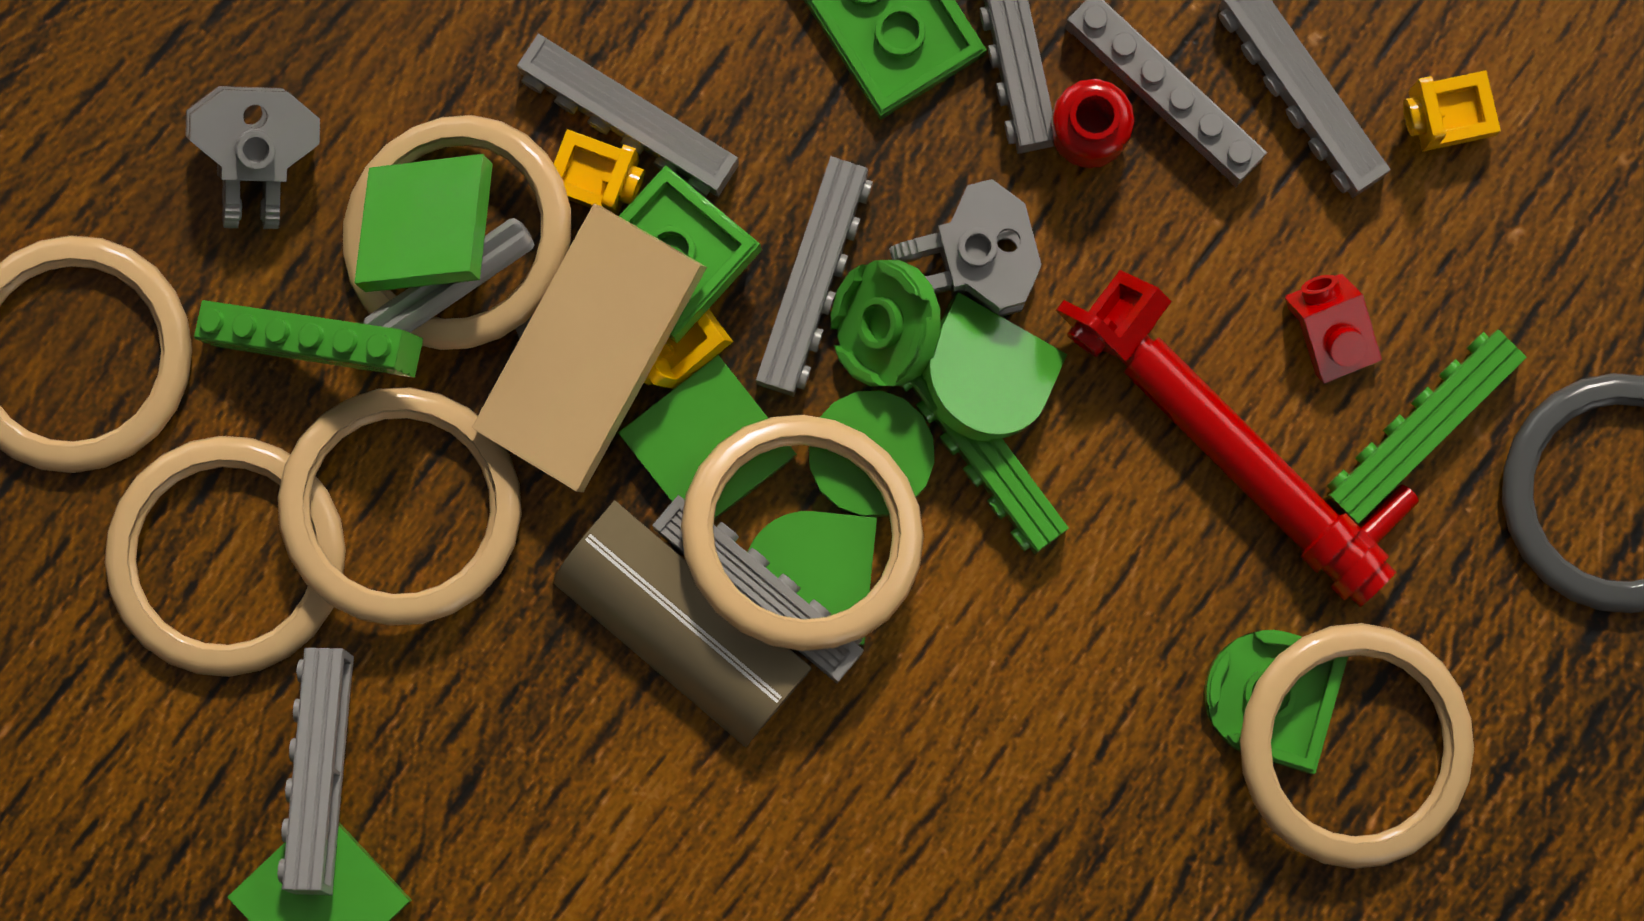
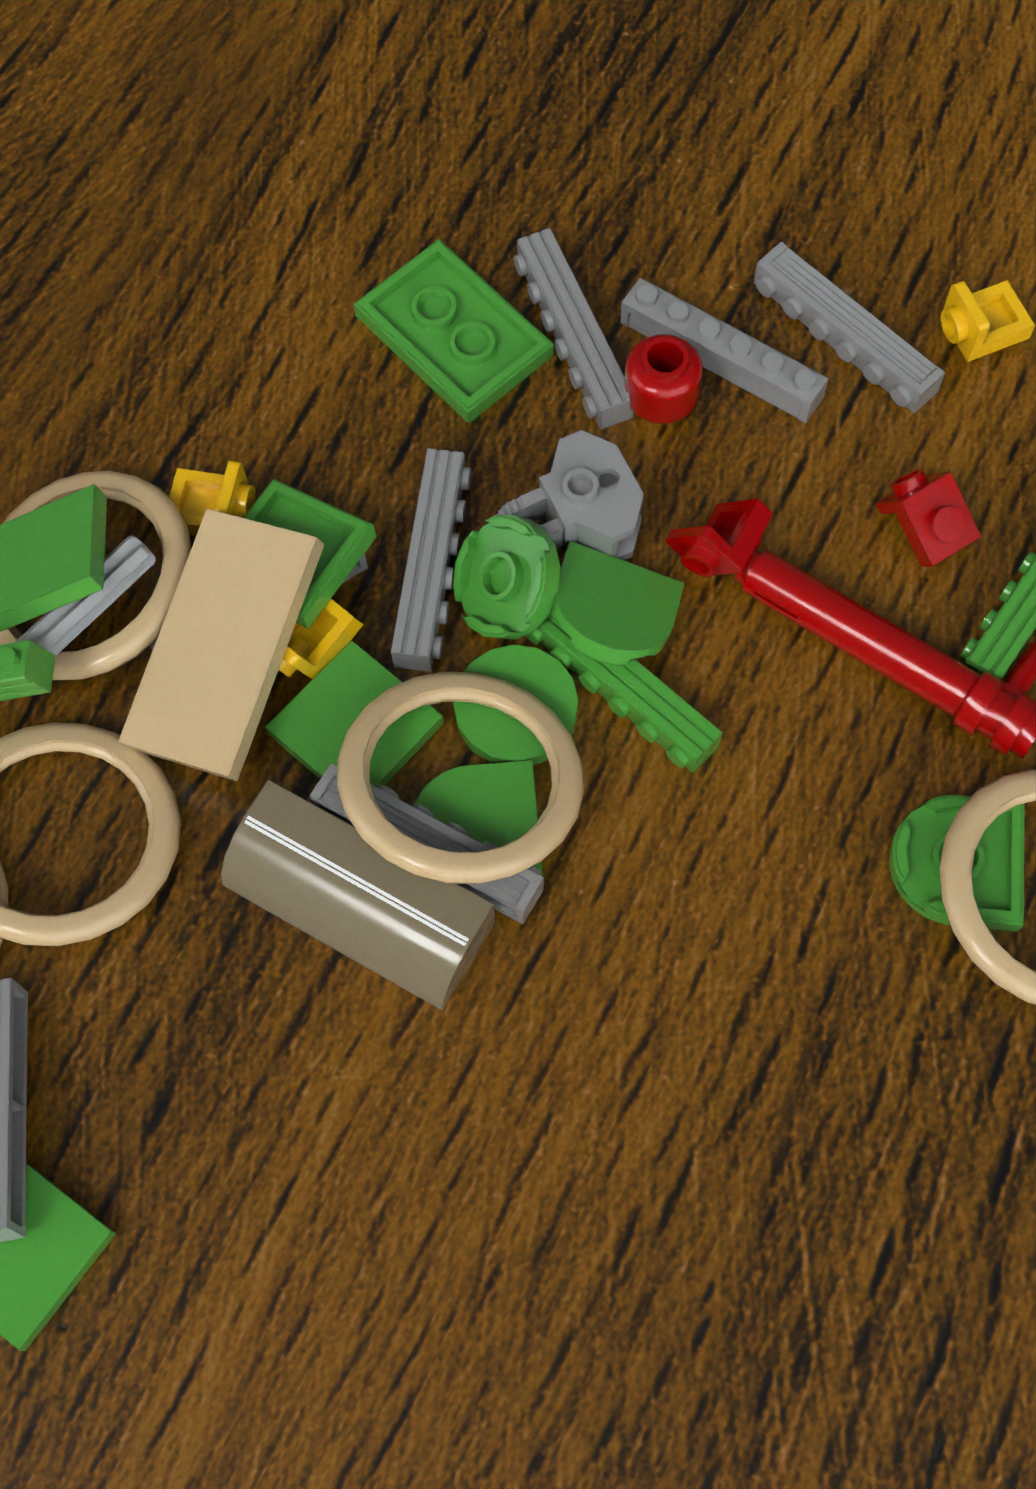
camera: 10 degrees left, 15 degrees down
light grey piece [517,33,739,197] -> none

